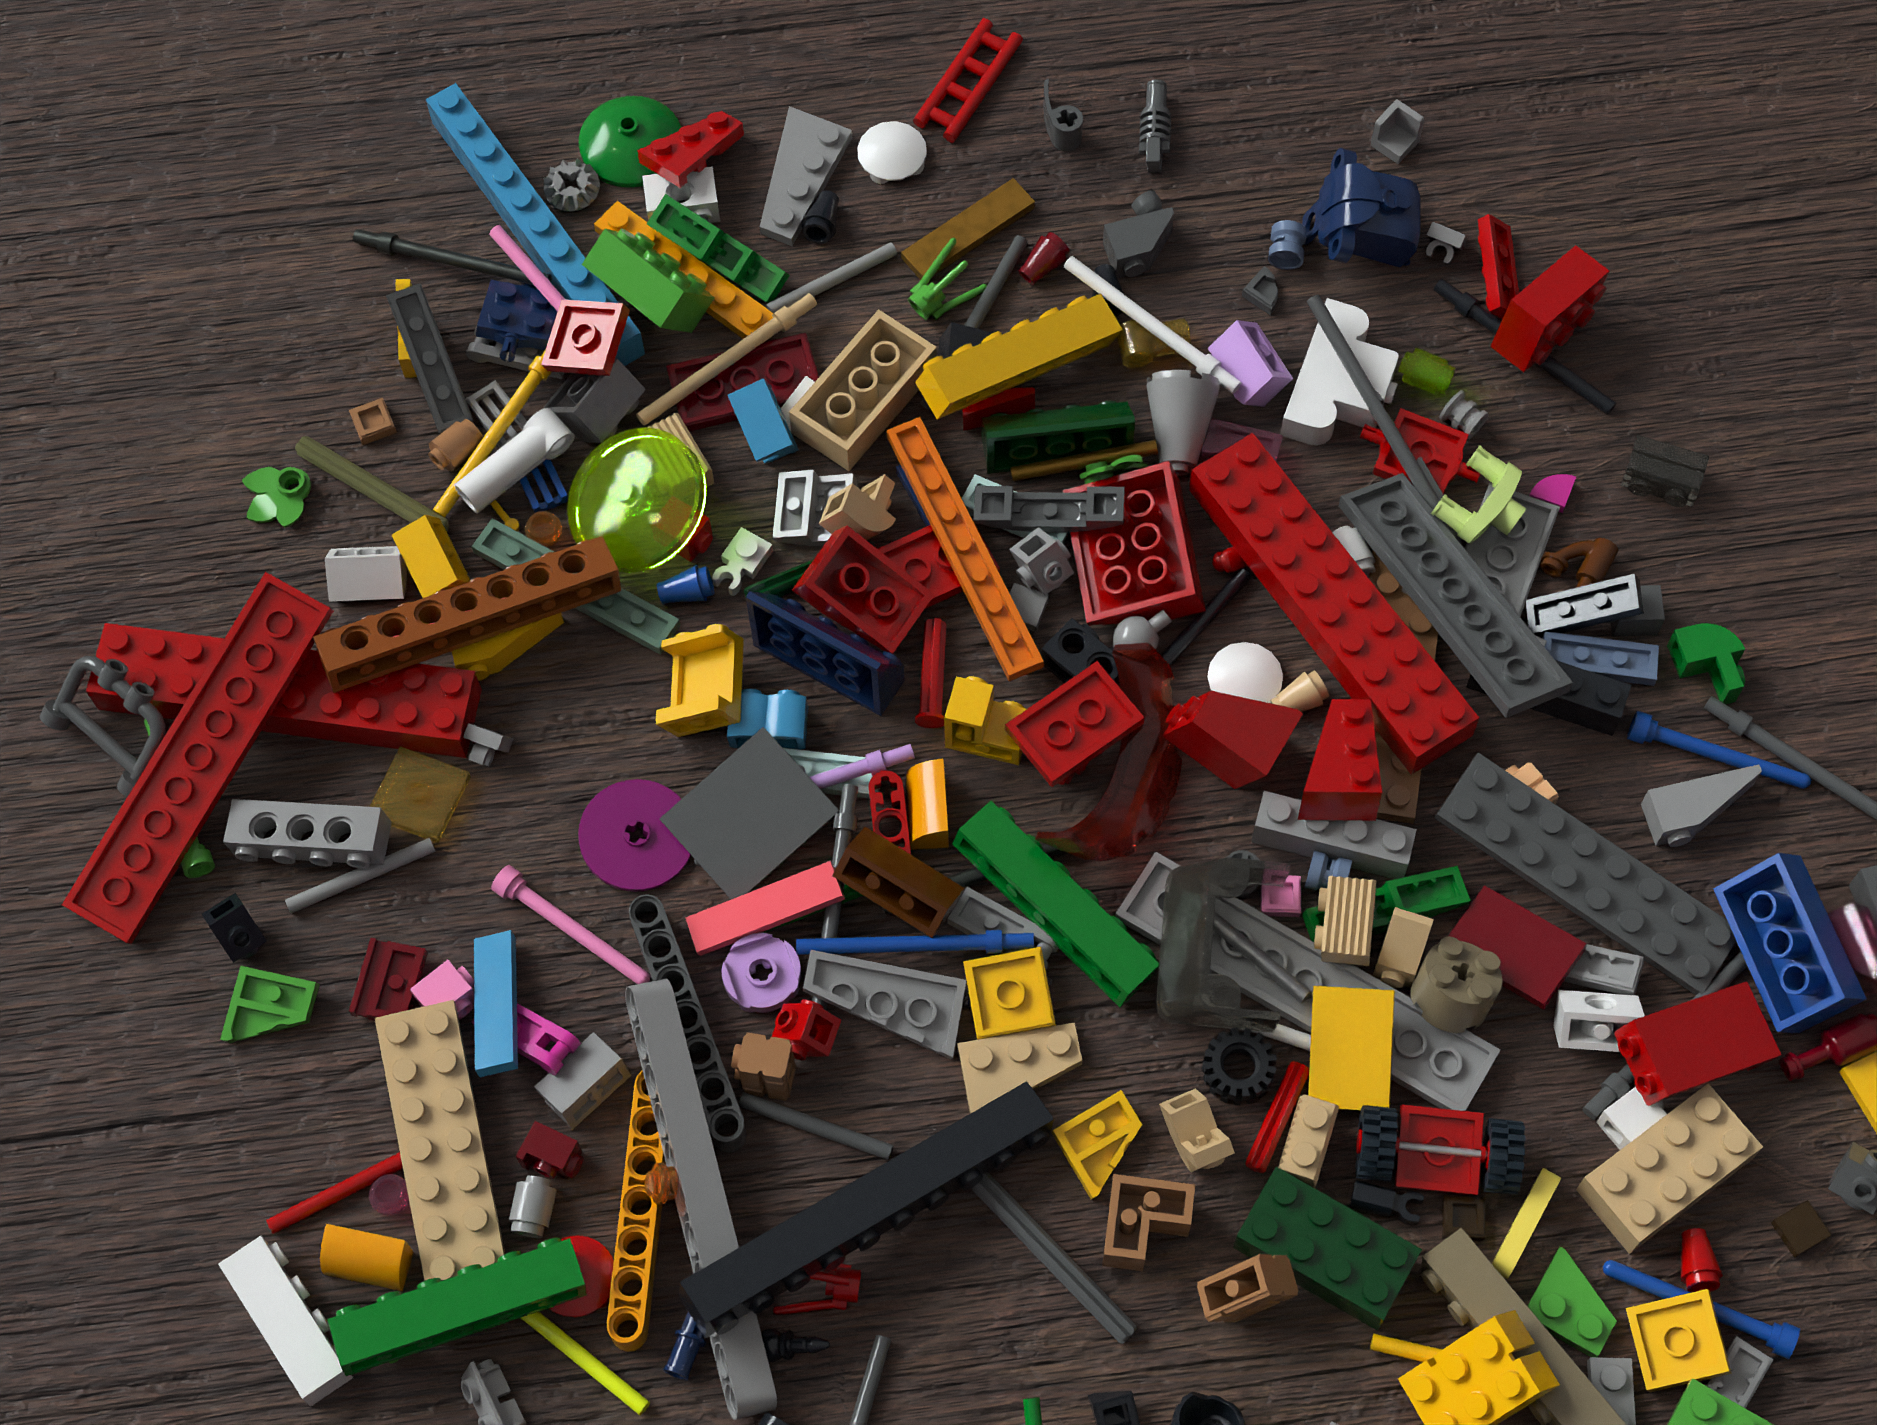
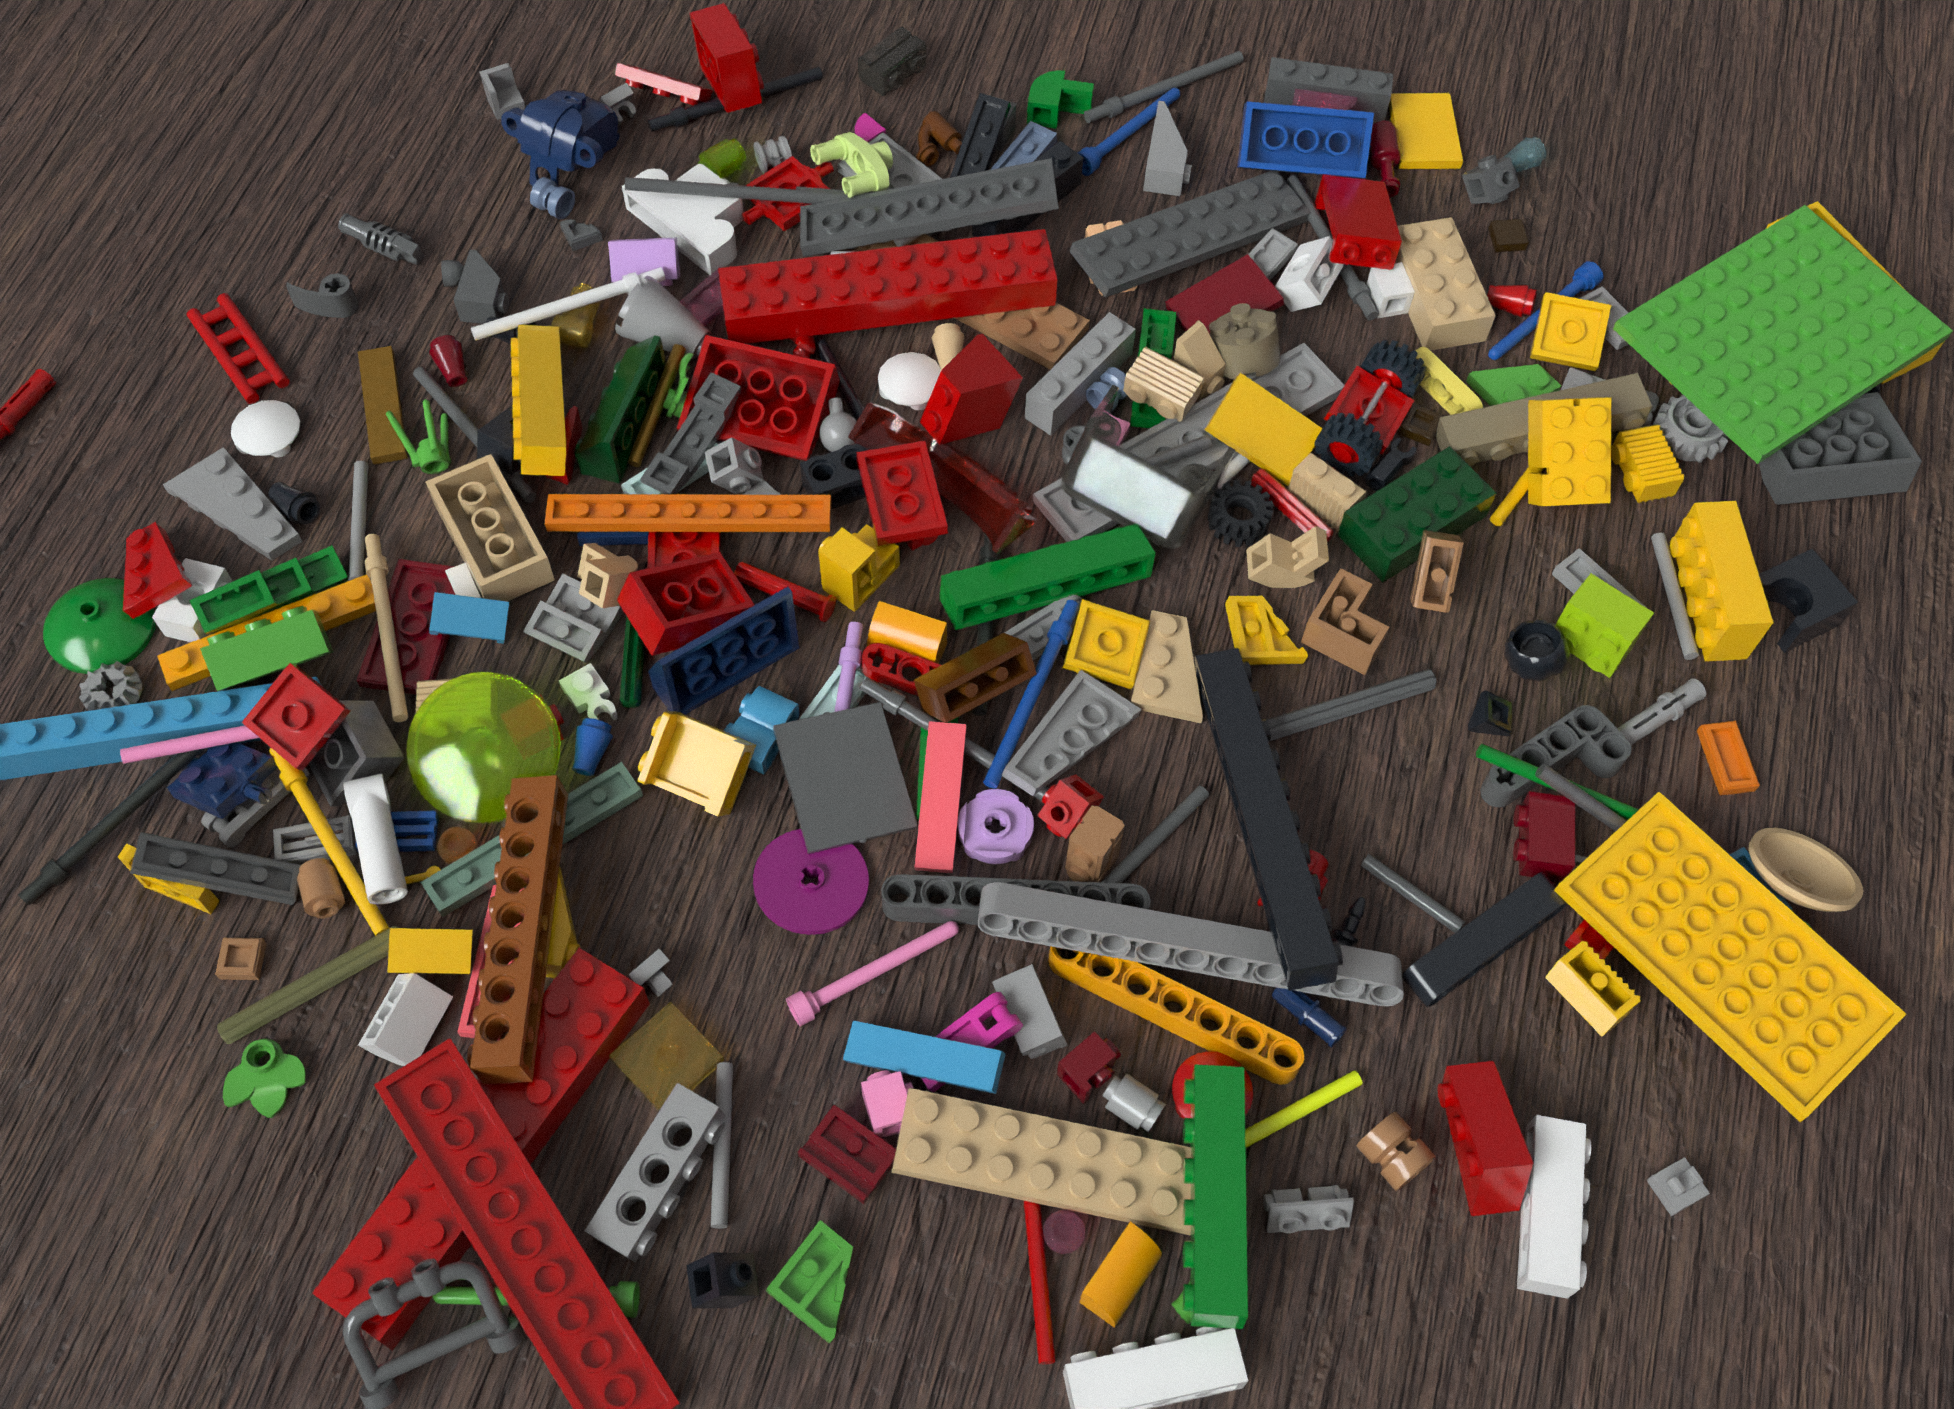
camera: 70 degrees left, 5 degrees down
clear orange plate [645,1162,678,1204] -> none
red wedge [1298,699,1382,821] -> none

